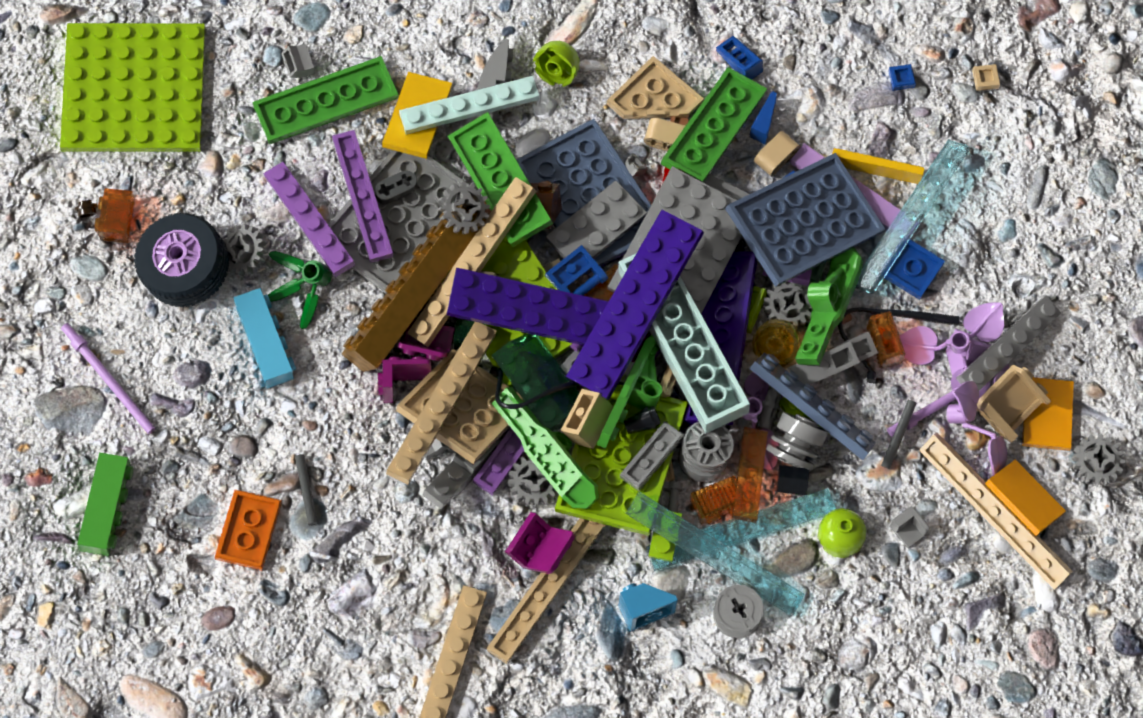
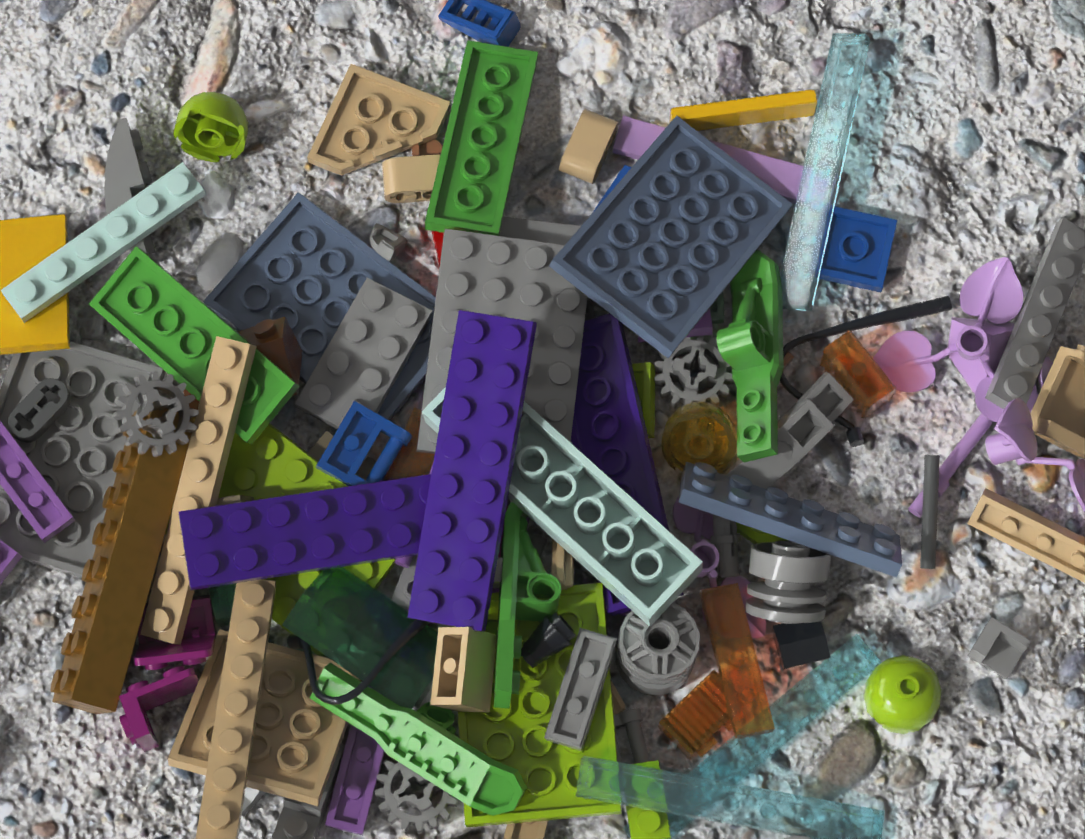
camera: 15 degrees left, 5 degrees up
blue slope [749,91,777,144] -> none

